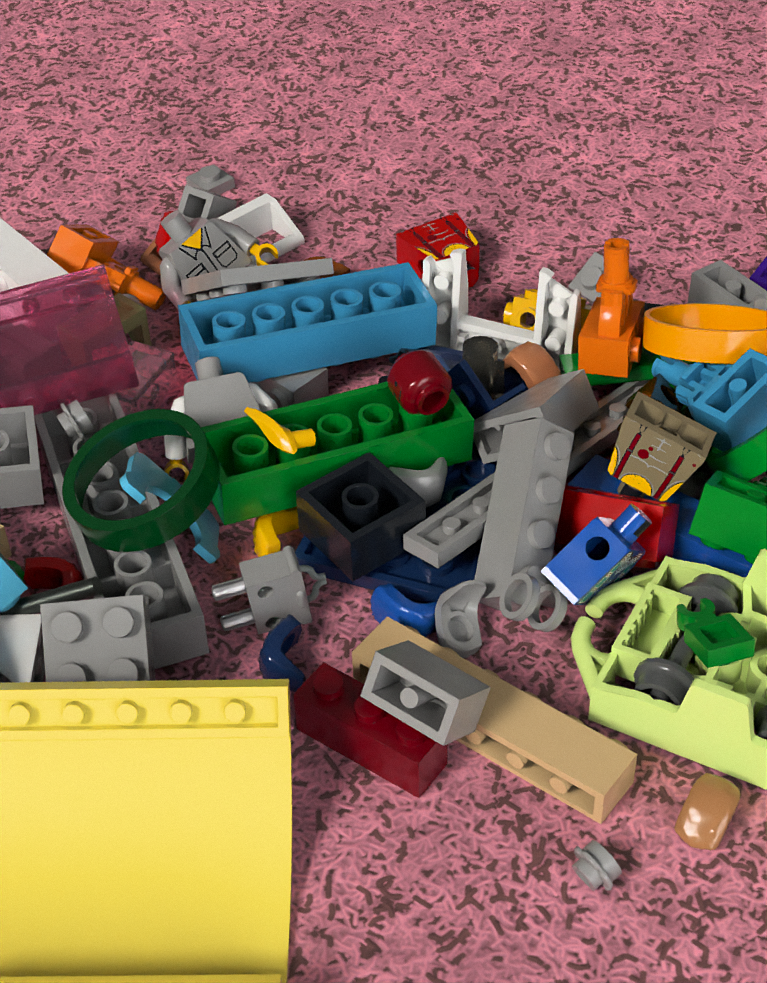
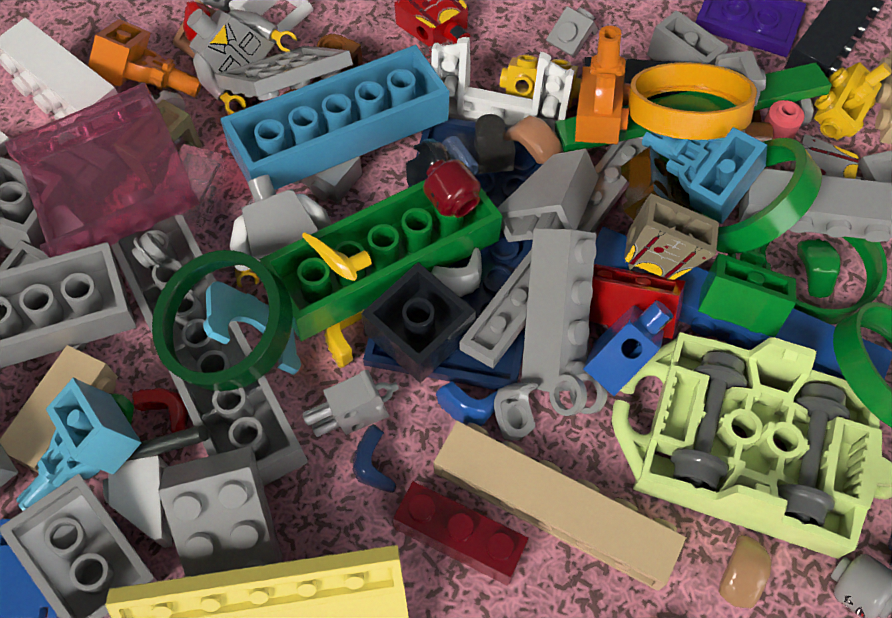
camera: 10 degrees left, 20 degrees up
light grey brick [360,640,491,746] -> none
dark blue bracket [448,359,527,420] -> none
green plate [677,598,755,668] -> none

